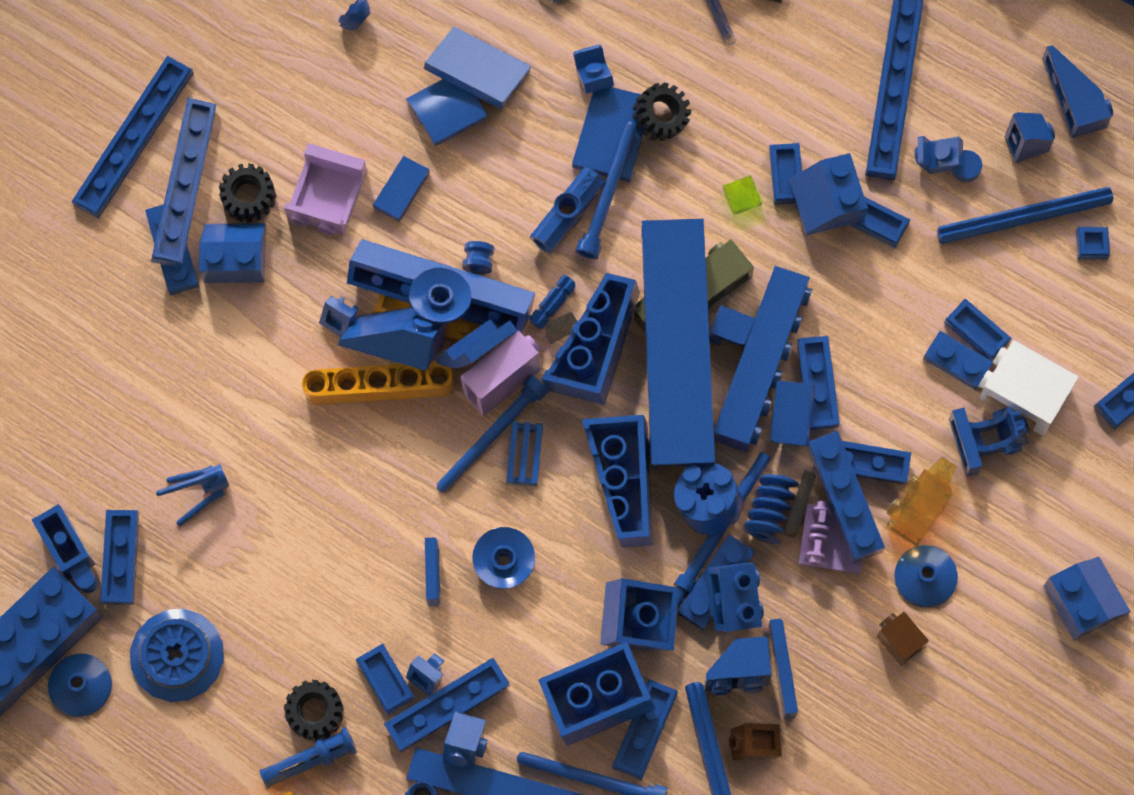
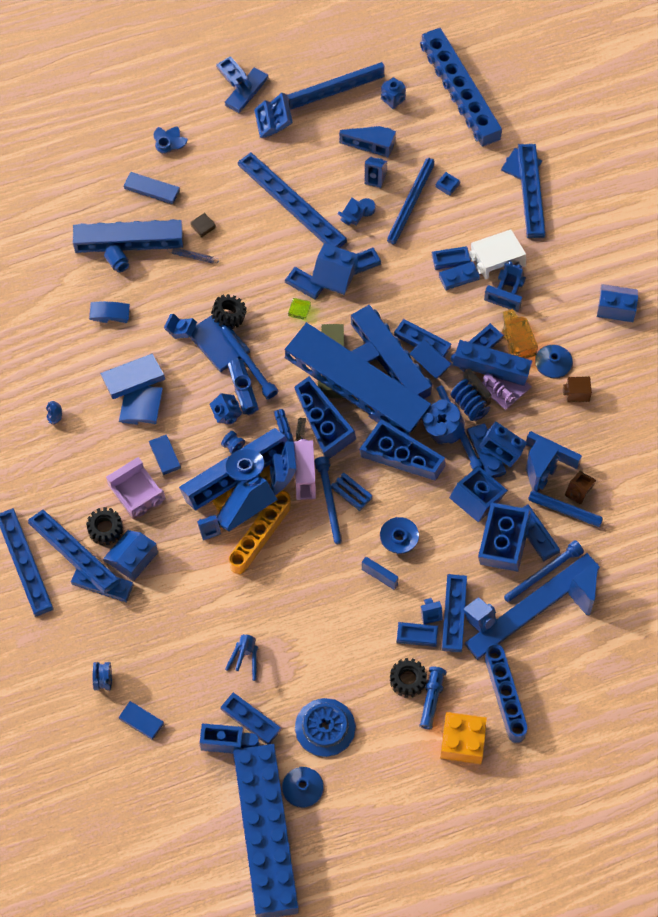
camera: 55 degrees left, 10 degrees down
none -> blue wheel [92,662,112,691]
none -> blue tile [118,701,164,740]
none -> blue brick [209,393,242,424]

